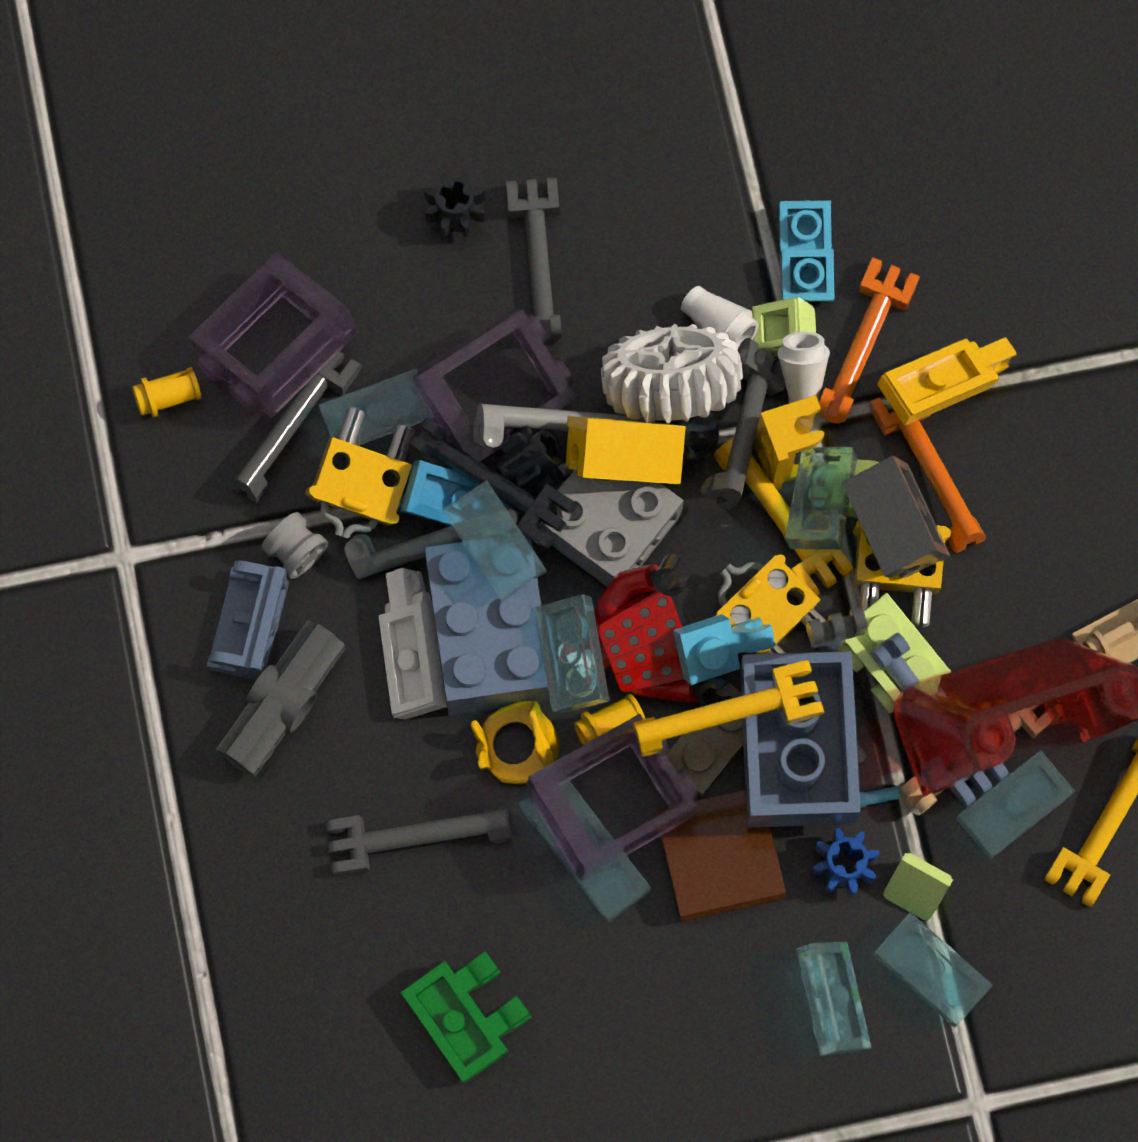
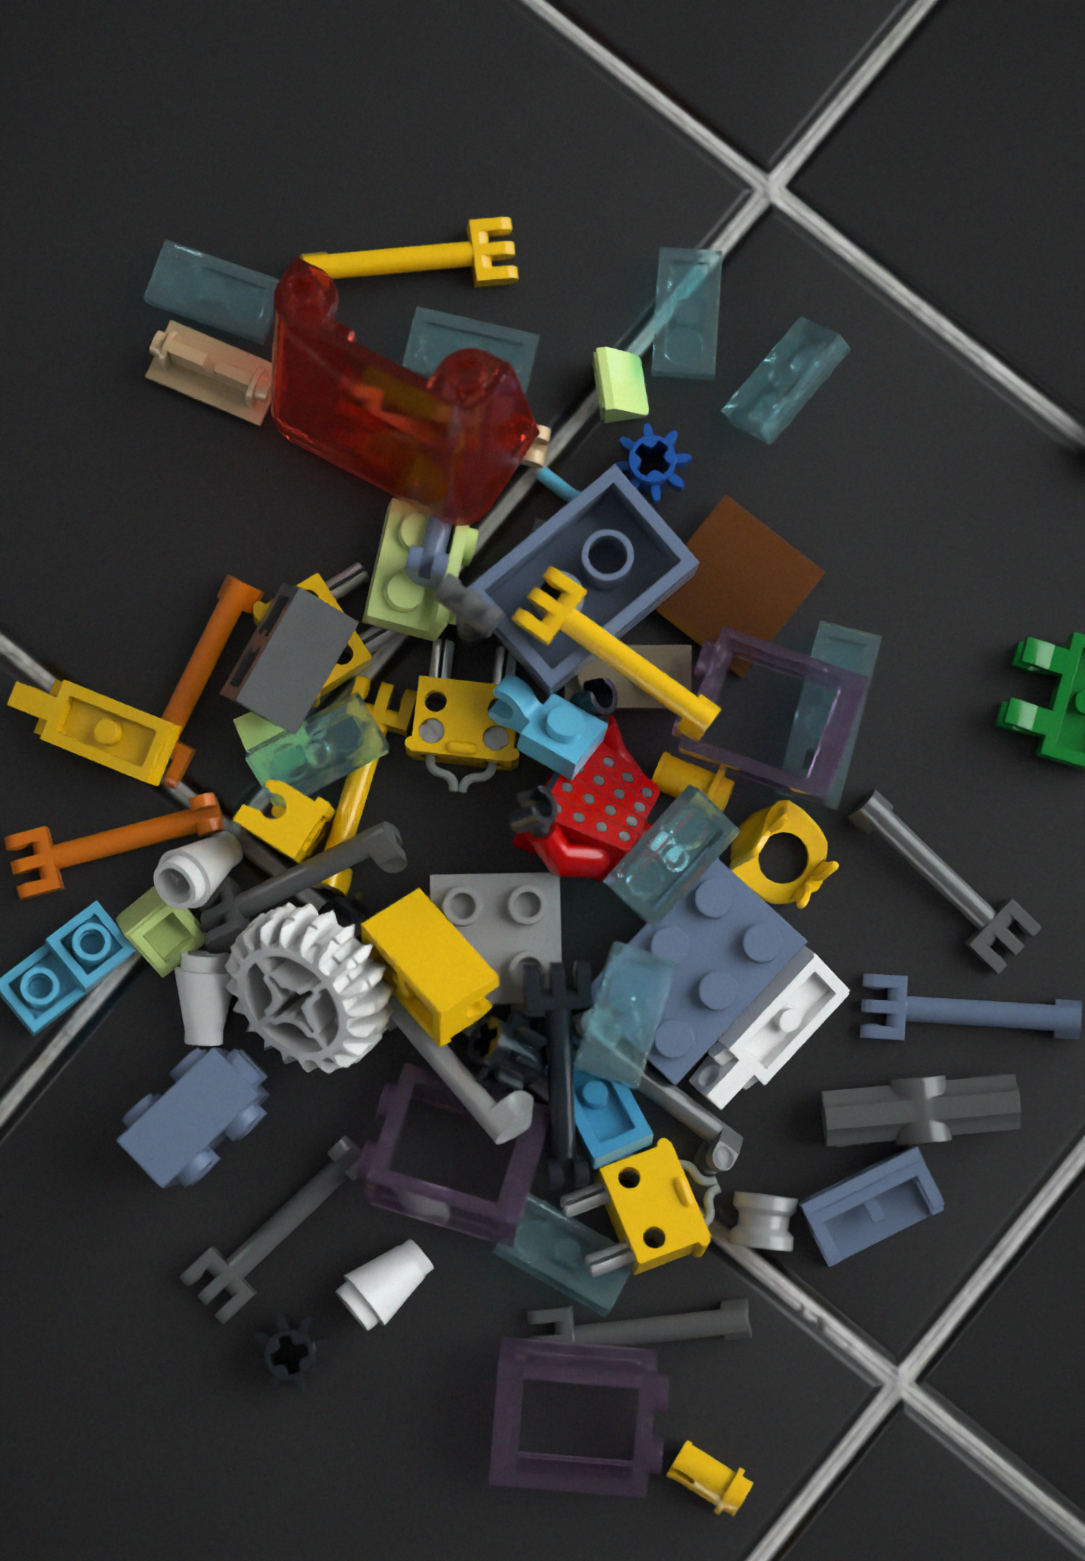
camera: 125 degrees left, 10 degrees up
none -> sand blue brick [117,1047,270,1188]
none -> white cone [335,1238,434,1332]
none -> sand blue hinge [859,974,1082,1041]

